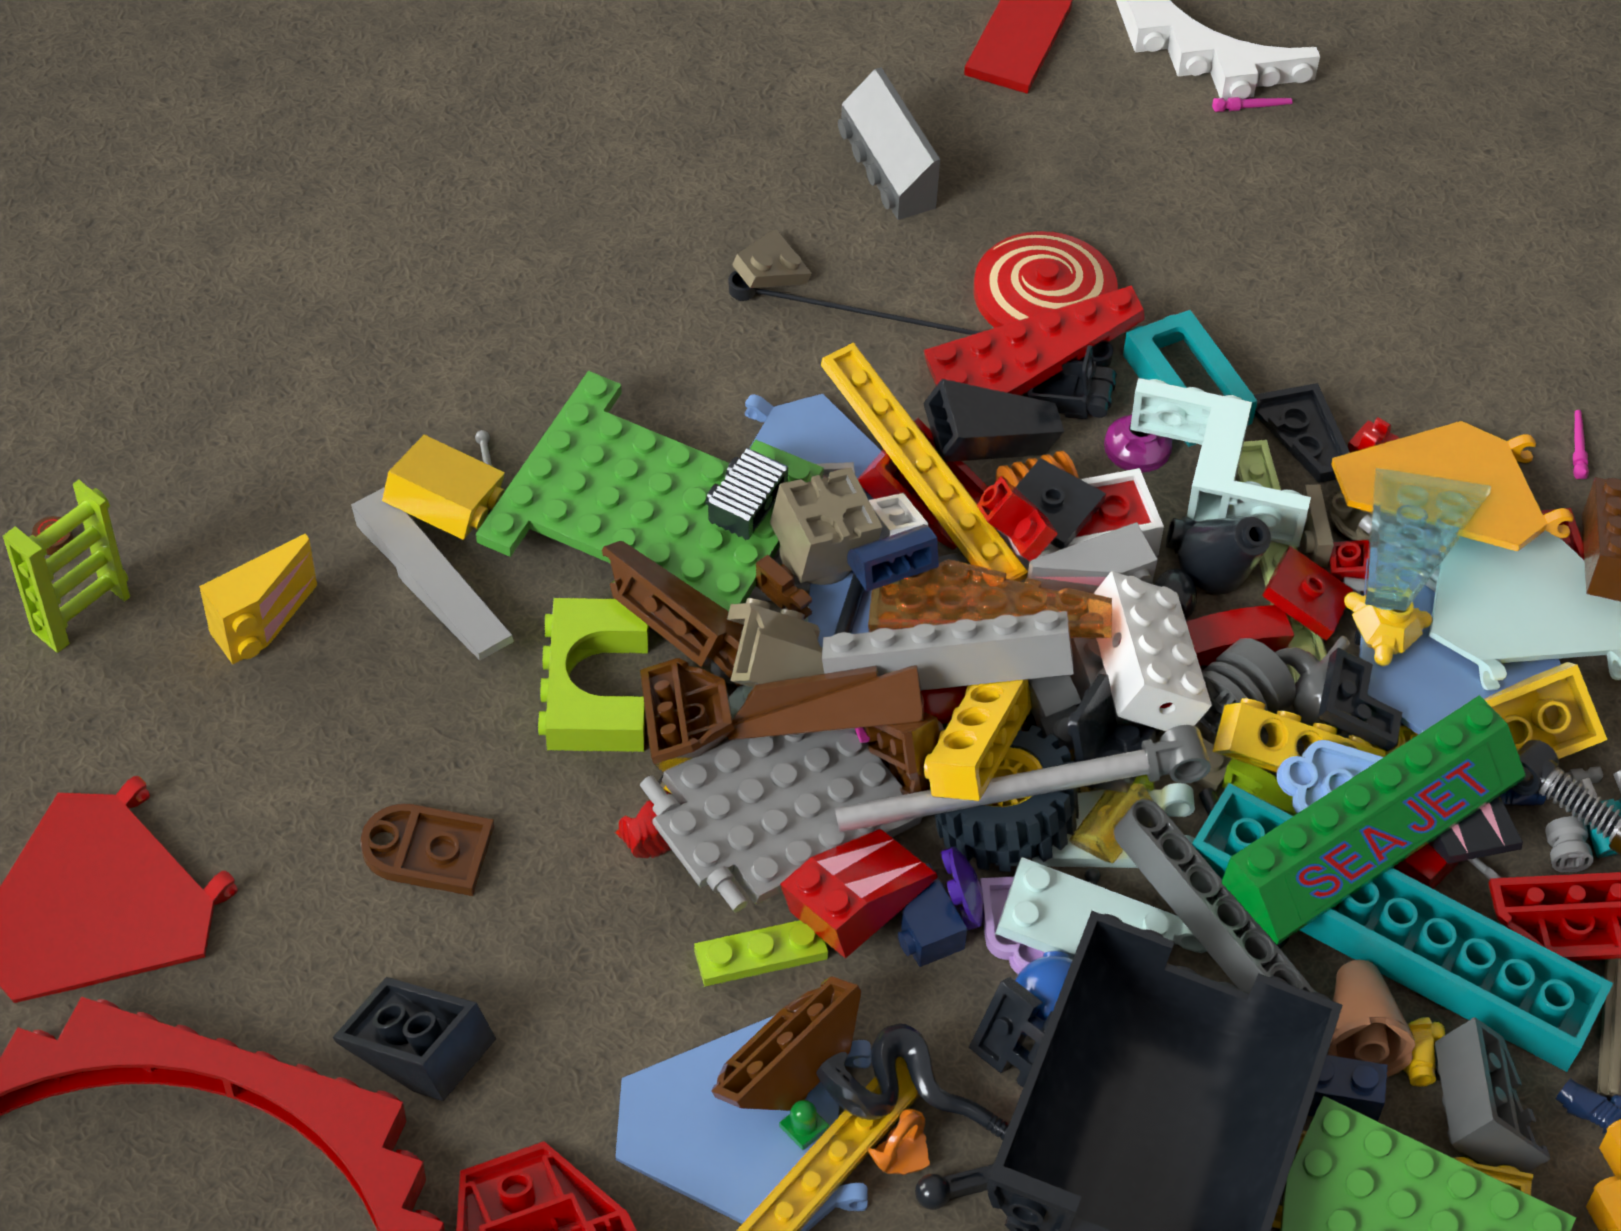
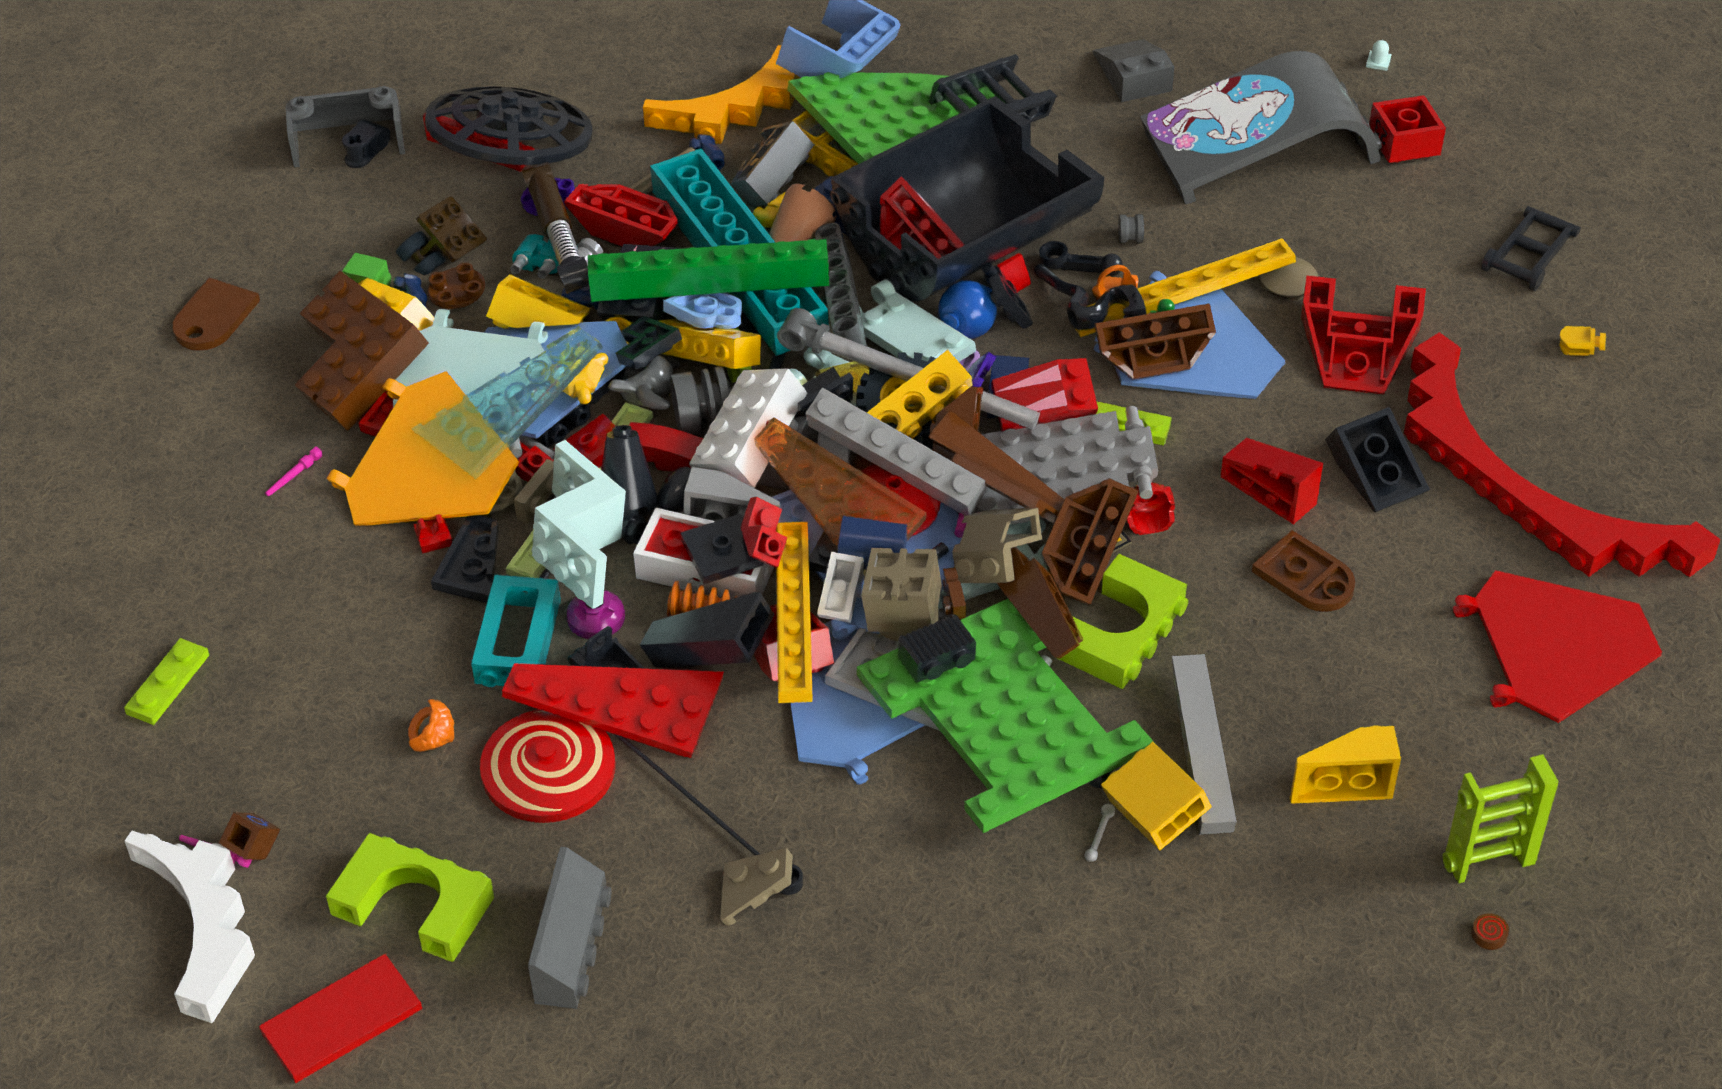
camera: 145 degrees left, 5 degrees down
none -> lime plate [124,638,209,725]
none -> reddish brown brick [219,812,281,860]
none -> lime arch [326,833,494,962]
none -> orange piece [408,699,454,752]
none -> red wedge [880,176,965,259]
none -> red wedge [1220,437,1323,525]

